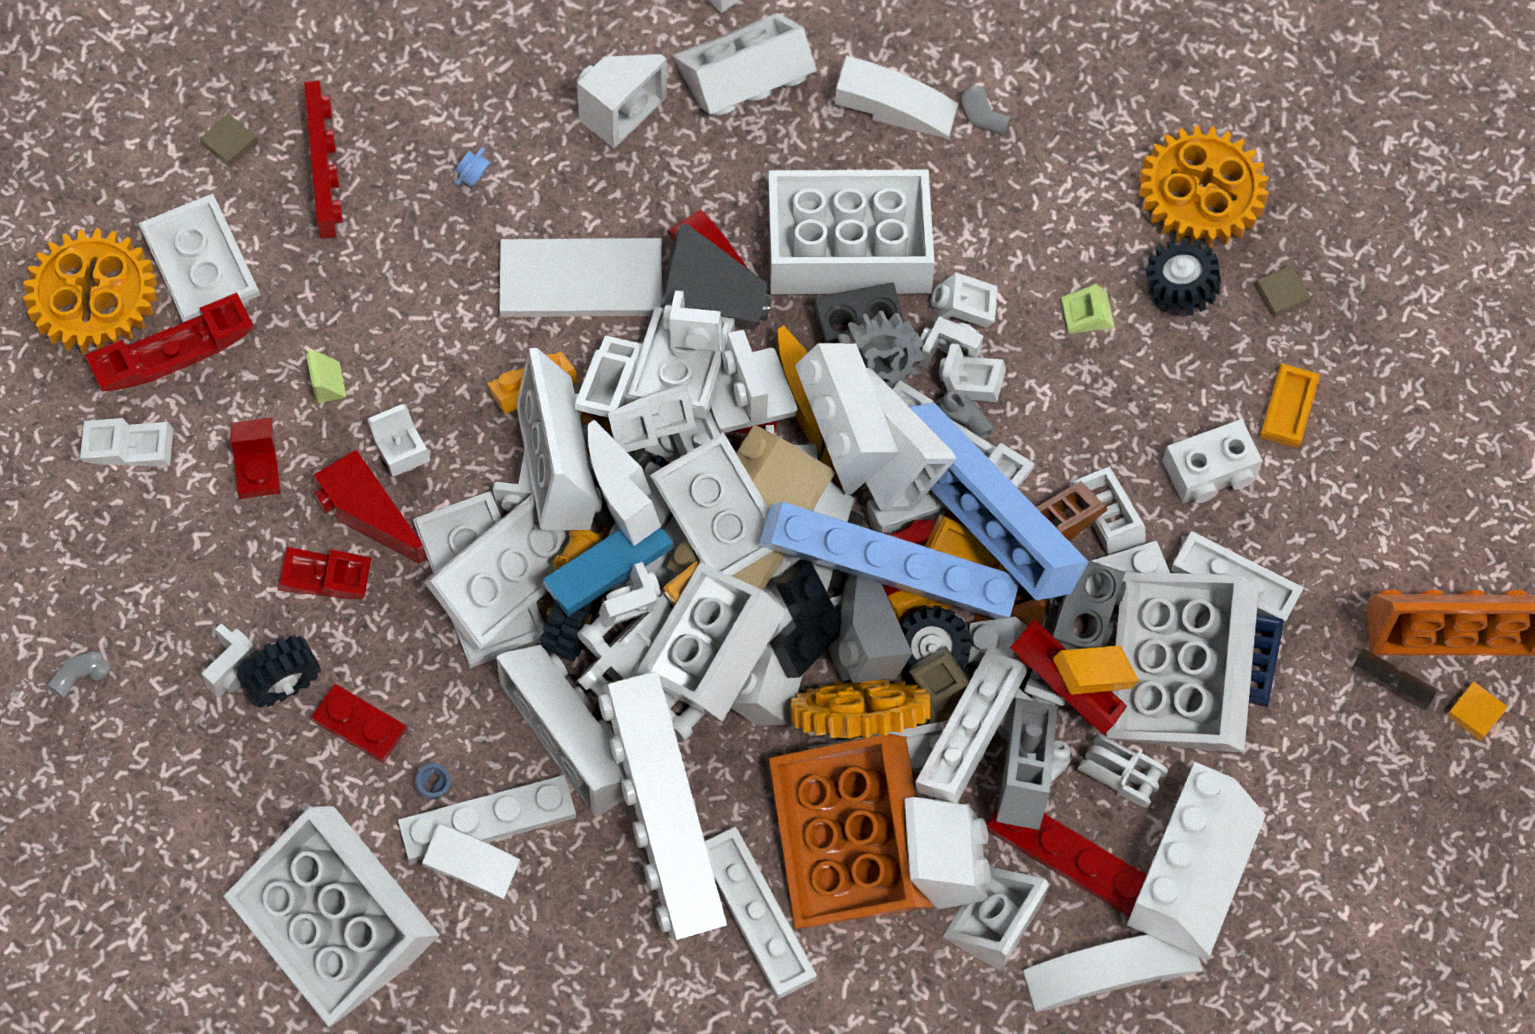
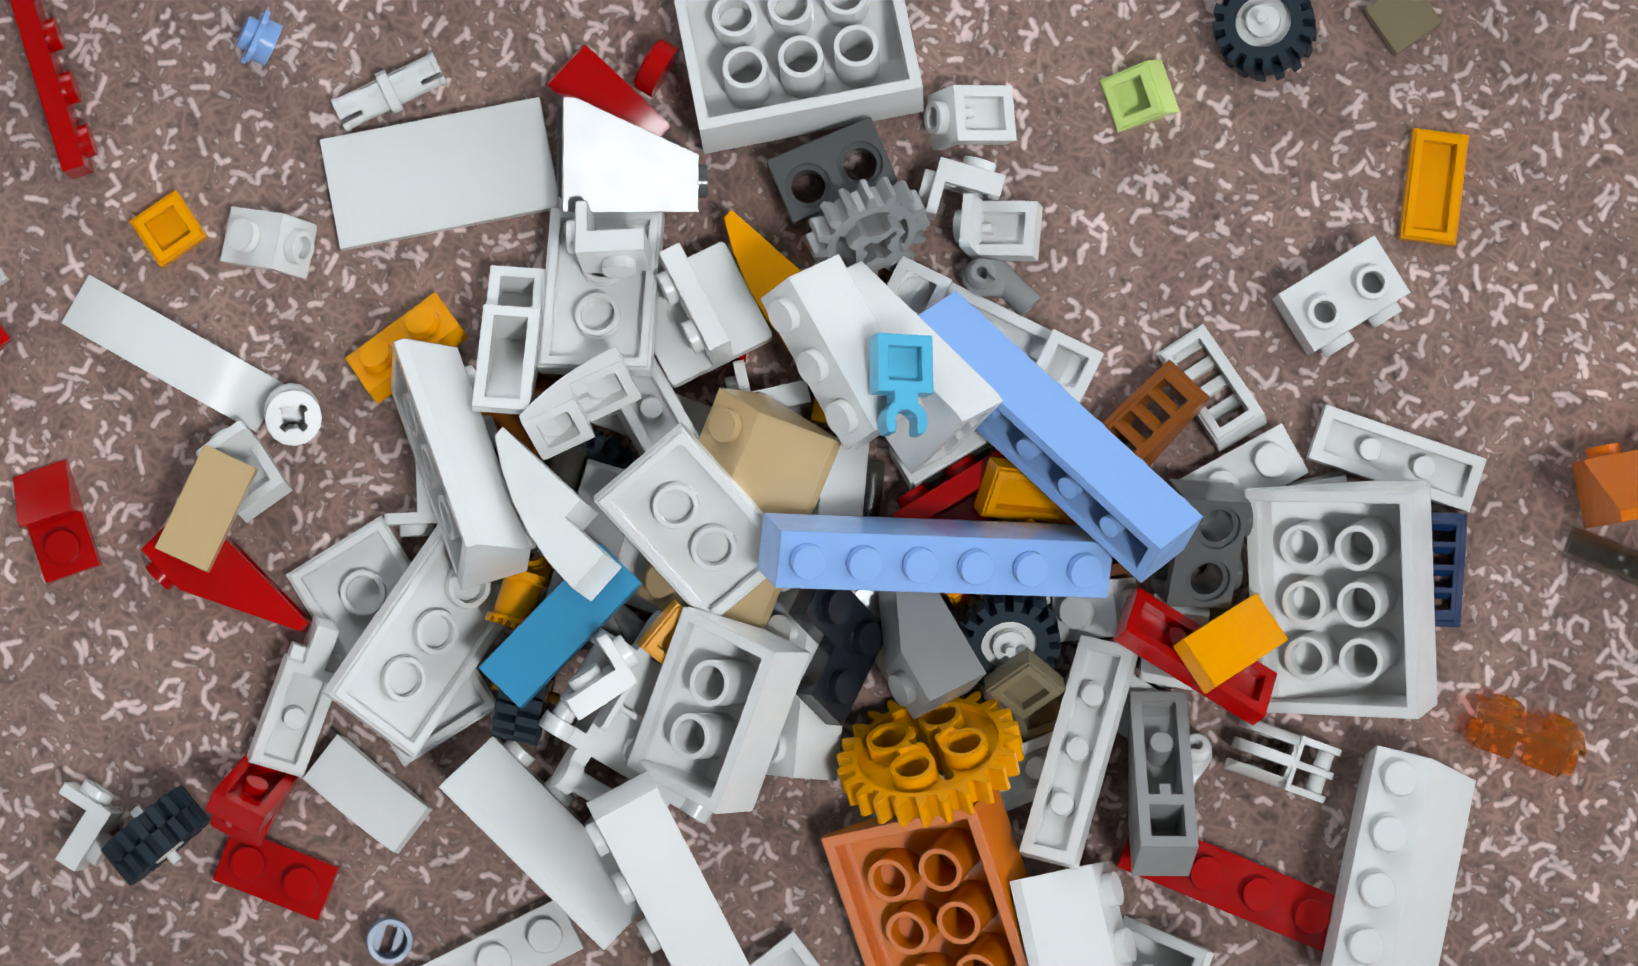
camera: 10 degrees left, 20 degrees up
red slope [277,546,371,599] -> none
yellowish green slope [306,350,346,403] -> none
none -> white slope [61,275,284,432]
none -> light orange tile [129,190,209,269]
none -> tan tile [155,444,258,573]
none -> red slope [205,752,299,848]
none -> white bracket [220,206,317,278]
none -> white hinge [247,615,342,777]
none -> white wheel [263,383,322,446]
none -> white slope [303,734,433,854]
none -> white pin [331,51,448,132]
none -> red tile [633,39,680,98]
none -> medium azure plate [869,333,934,438]
none -> clear orange hinge [1463,693,1587,778]

